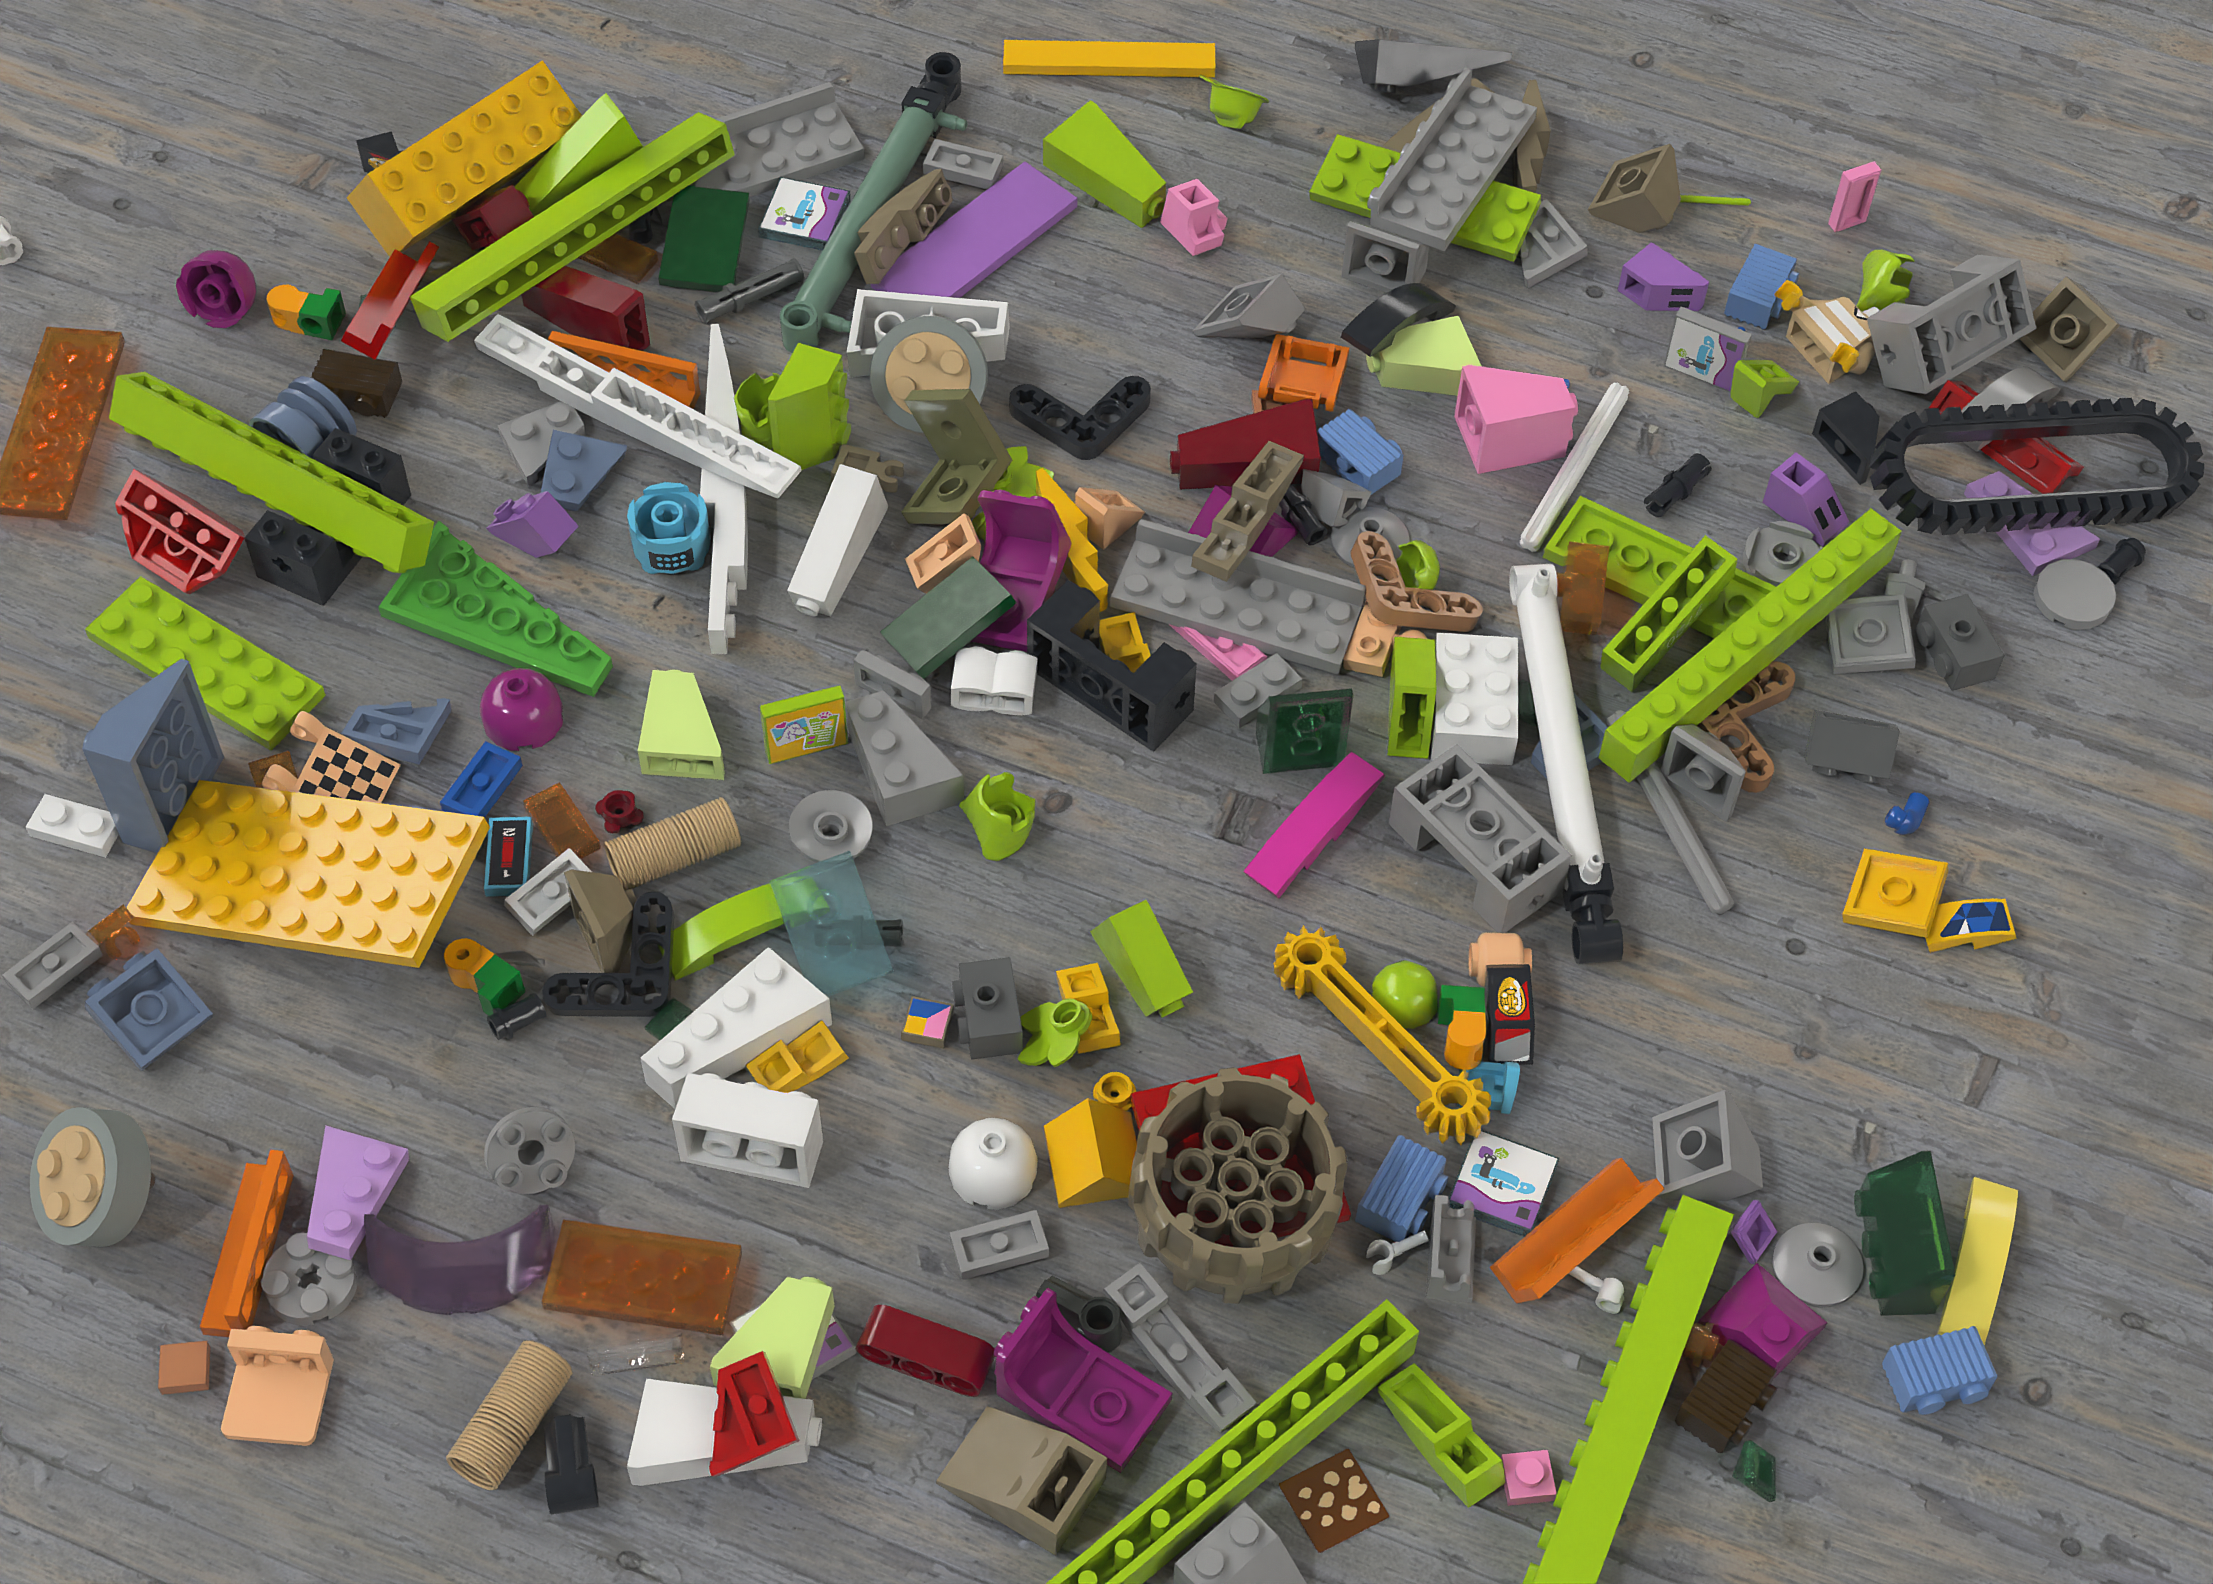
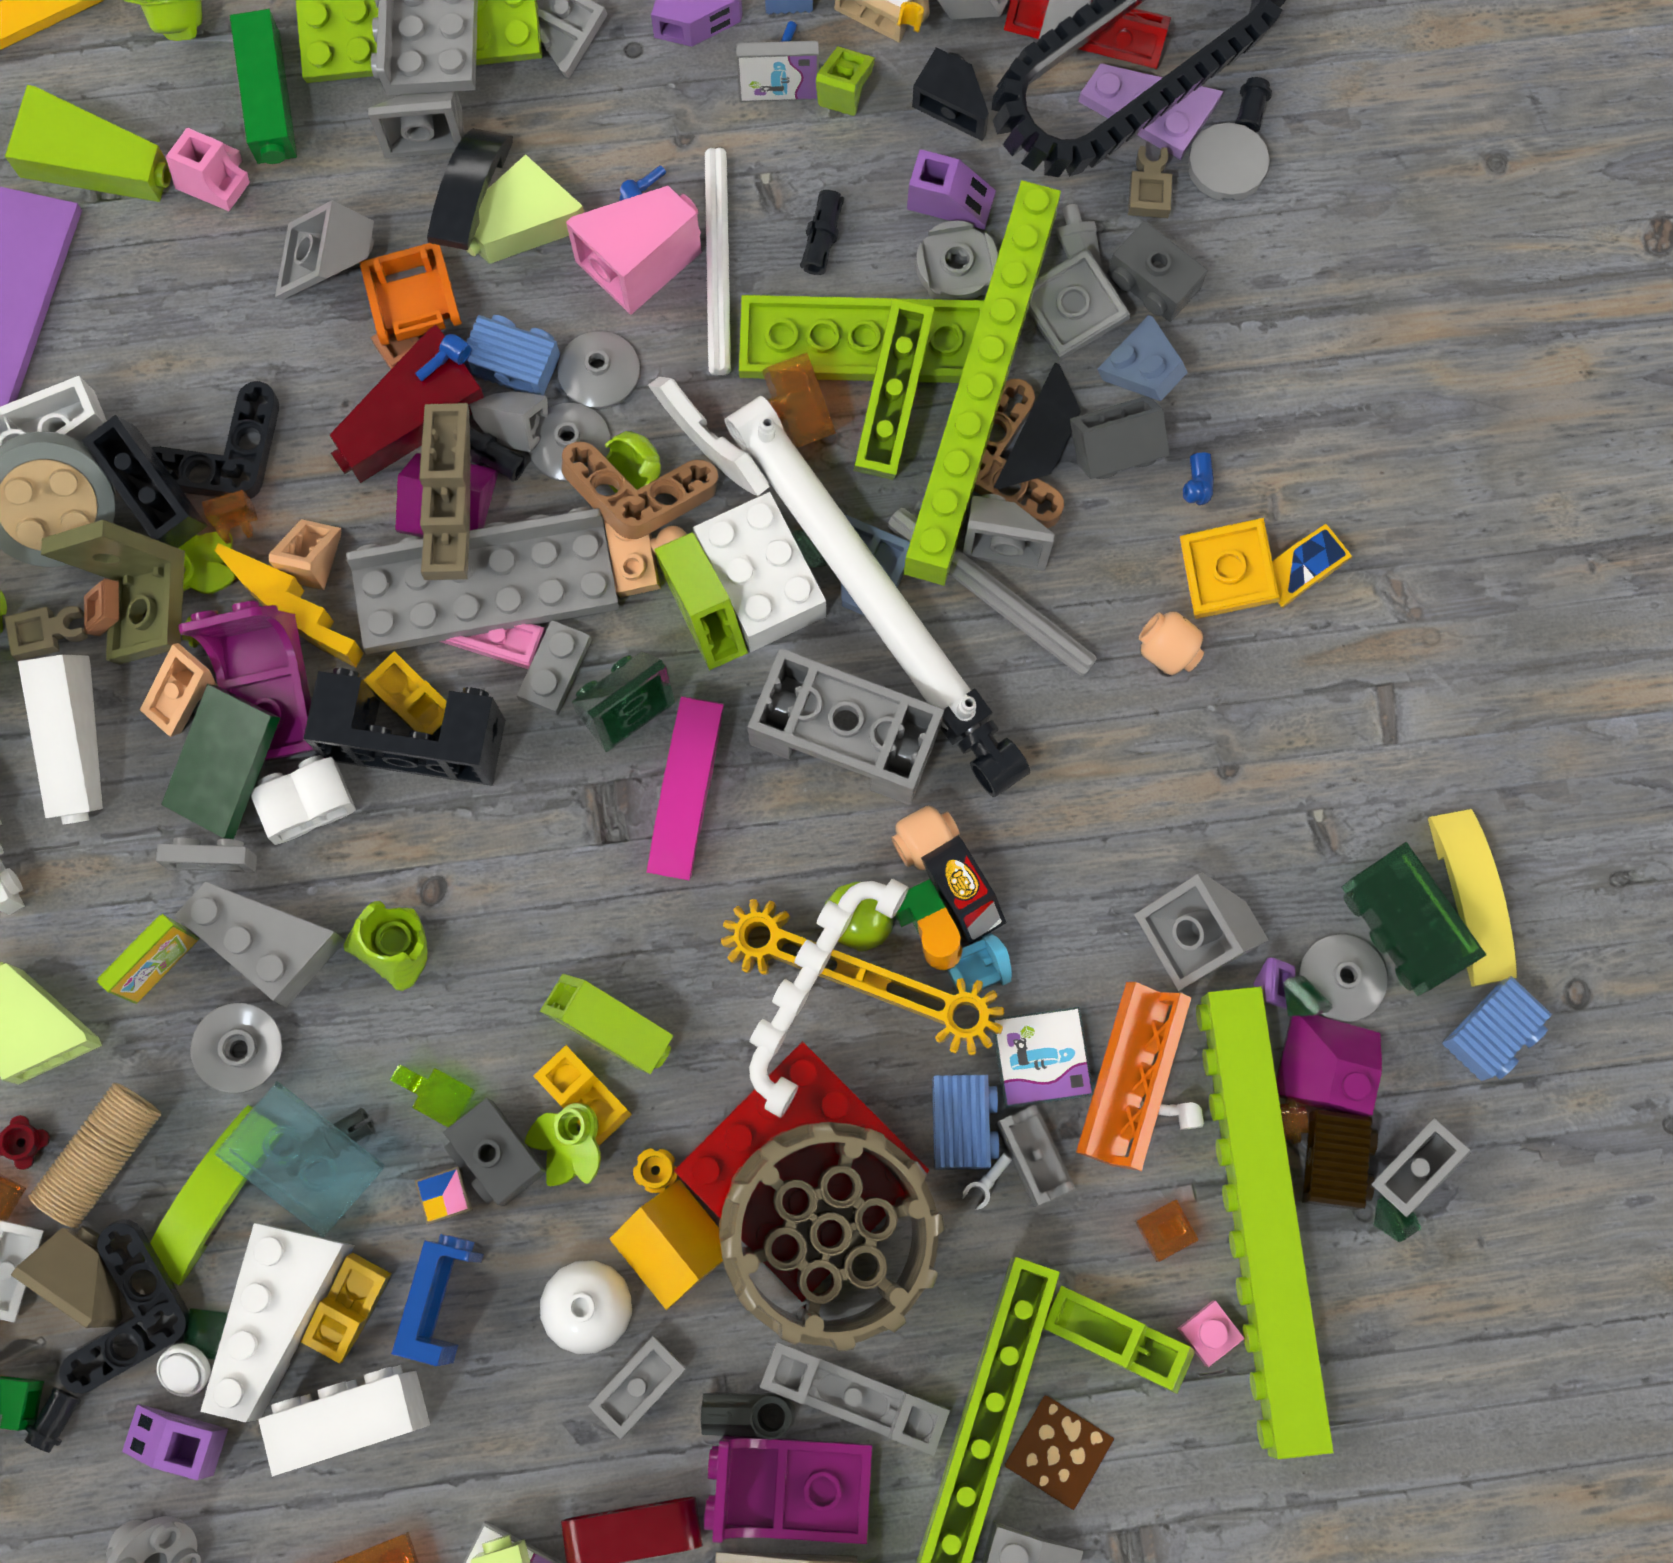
camera: 30 degrees left, 20 degrees up
none -> black brick [81,415,207,548]
none -> nougat tile [84,578,119,637]
none -> medium lavender slope [122,1404,228,1480]
none -> white piece [157,1344,211,1397]
none -> clear orange tile [202,490,258,544]
none -> green brick [230,9,297,164]
none -> clear neon green plate [390,1064,476,1127]
none -> blue panel [391,1234,484,1366]
none -> blue hand [415,334,472,381]
none -> light grey dish [558,331,640,409]
none -> white tile [648,377,769,496]
none -> white bar [749,879,909,1118]
none -> black sticker [994,363,1081,490]
none -> sand blue wing [1097,315,1188,401]
none -> dark tan plate [1128,146,1172,218]
none -> clear orange tile [1135,1199,1199,1262]
none -> light nougat head [1139,612,1204,675]
none -> clear green slope [1284,976,1333,1016]
none -> light grey slope [1371,1118,1471,1217]

